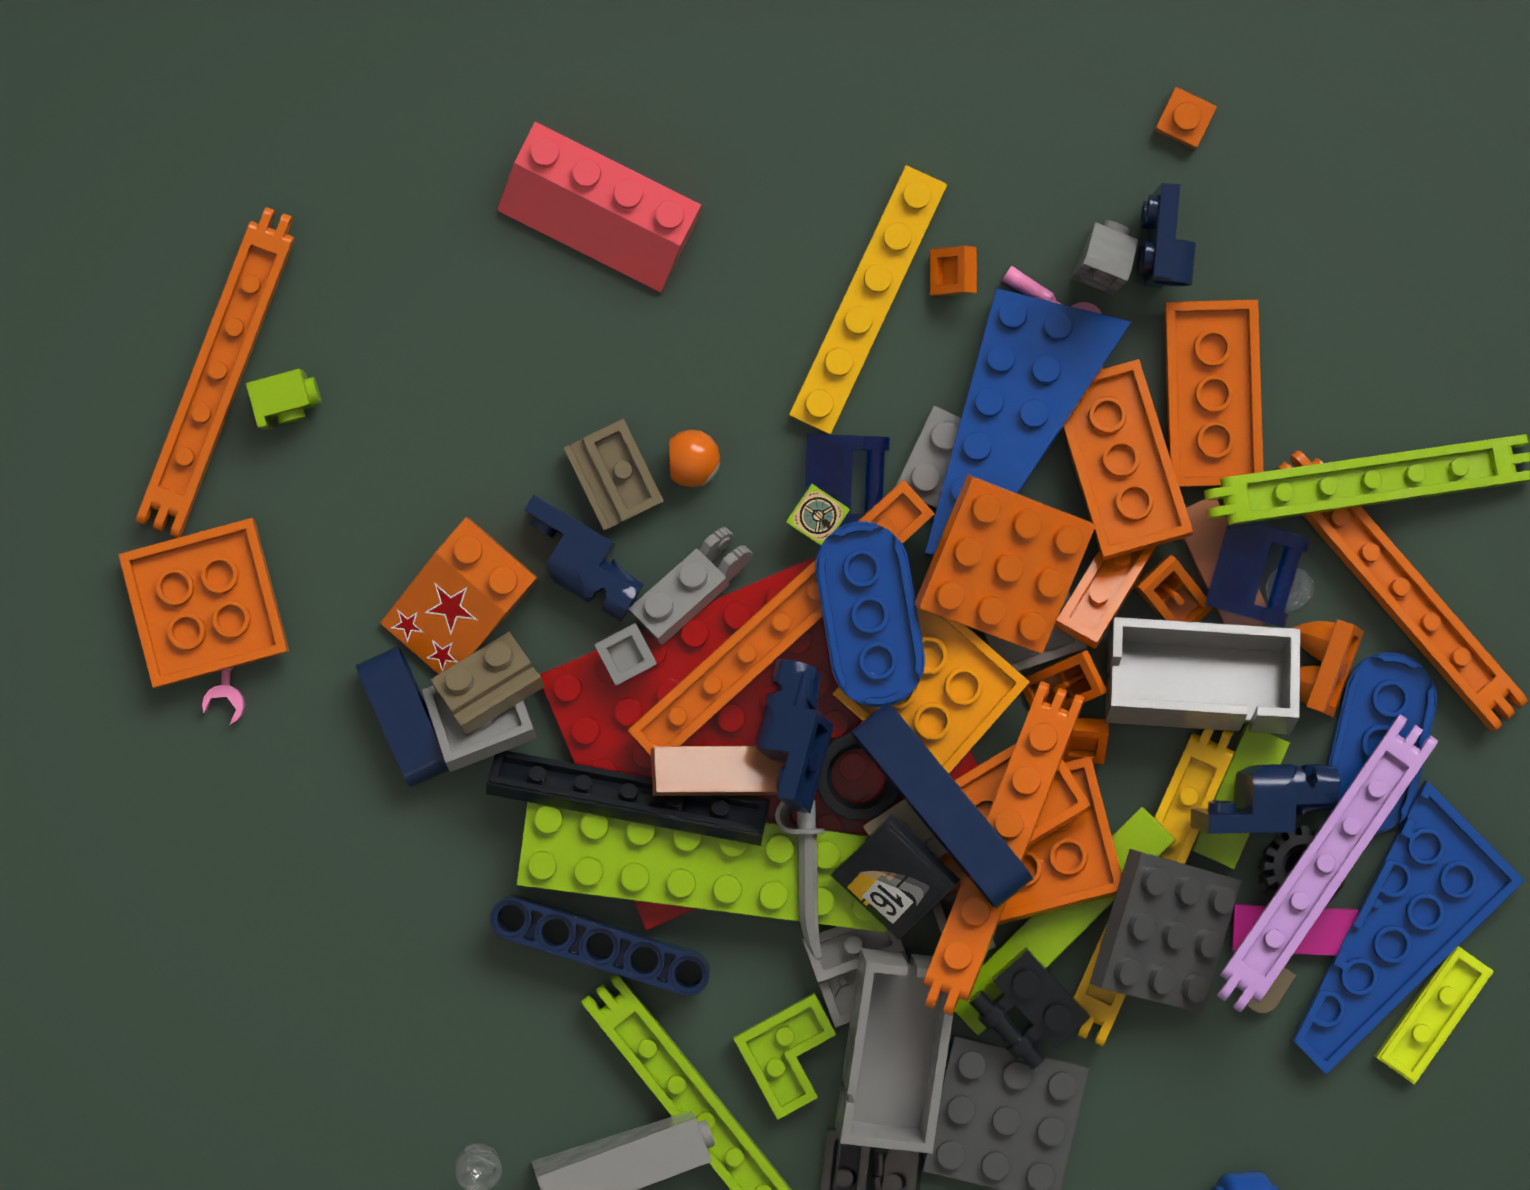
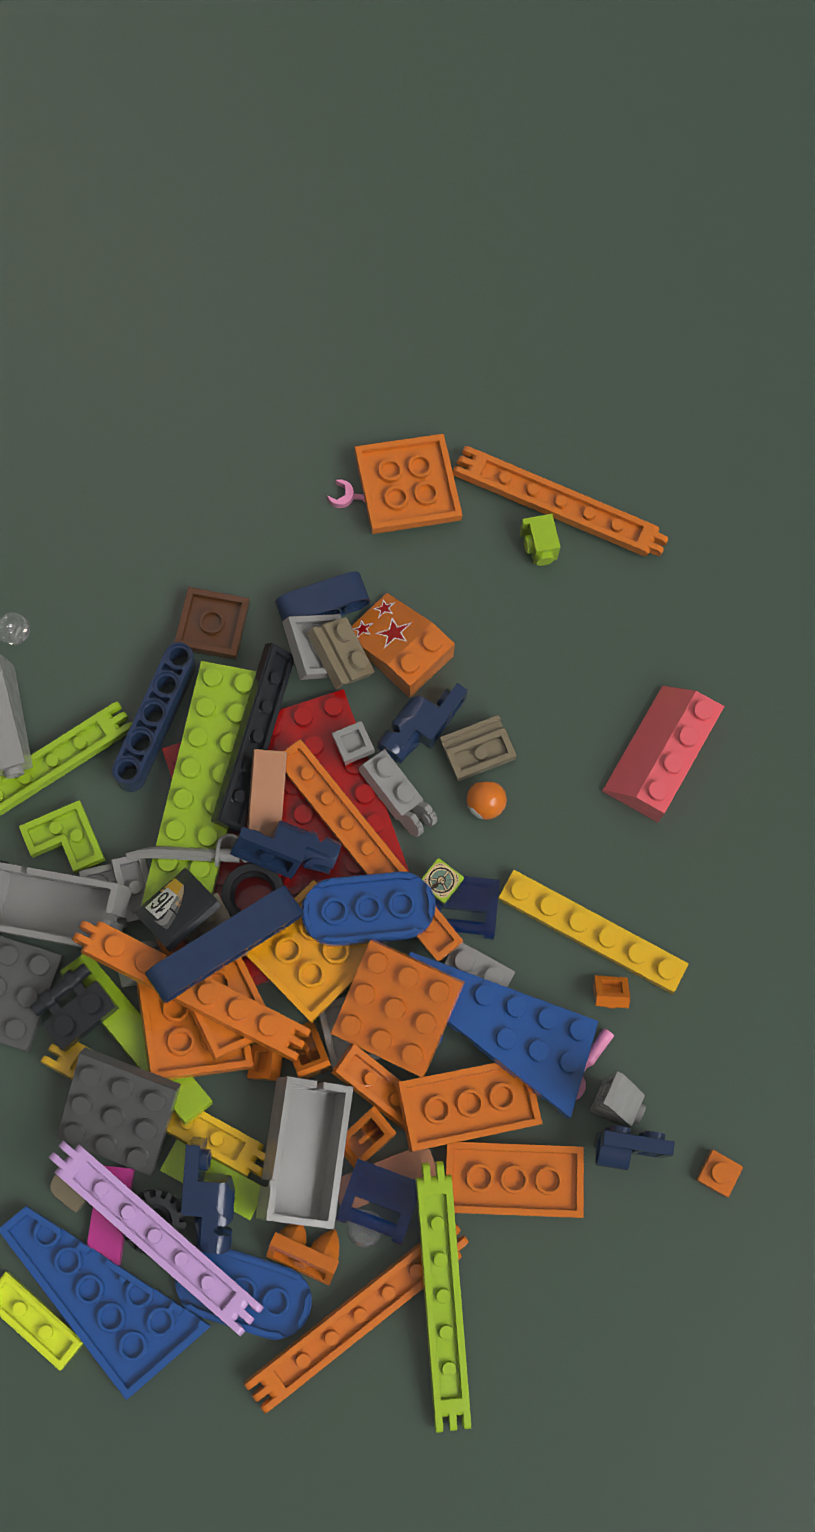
camera: 90 degrees right, 15 degrees down
none -> reddish brown plate [174,587,250,660]

